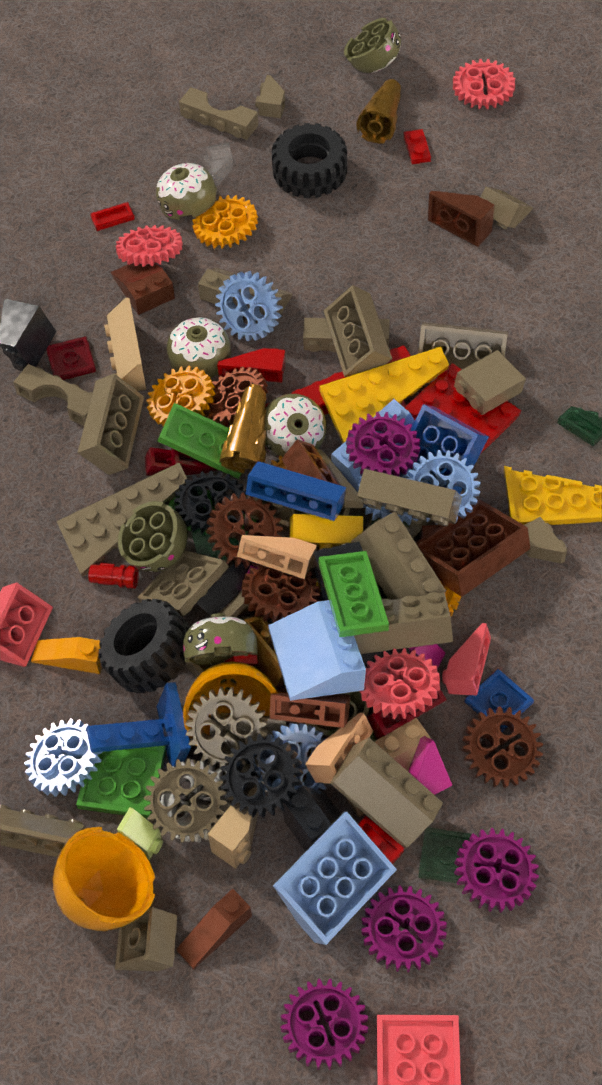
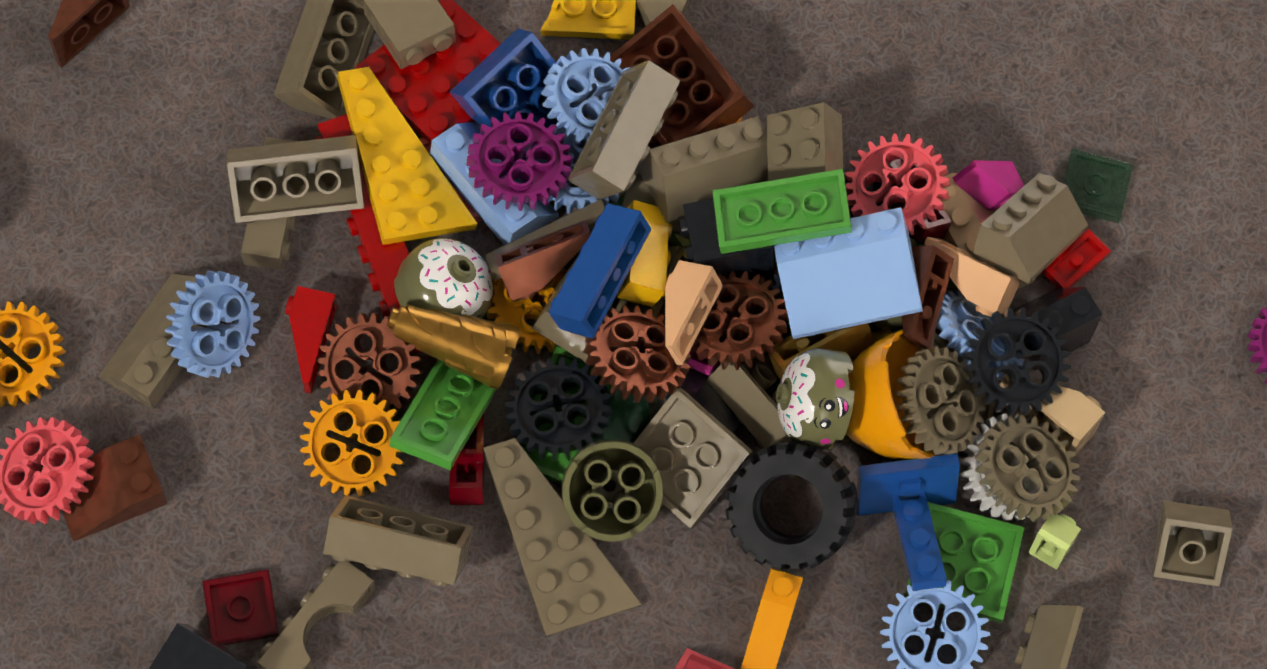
camera: 90 degrees left, 10 degrees up
light orange piece [53,827,155,931] -> none
red axle [88,563,139,589] -> none
tan slope [104,298,146,391] -> none
cylinder [167,317,231,378] -> none
copper slope [176,889,252,970] -> none
light blue slope [273,812,397,945] -> none
magenta gear [361,885,447,972] -> none
coral slope [442,623,491,696] -> none
magenta gear [454,828,539,913] -> none
copper gear [462,706,543,788] -> none
blue tile [465,669,534,732] -> none

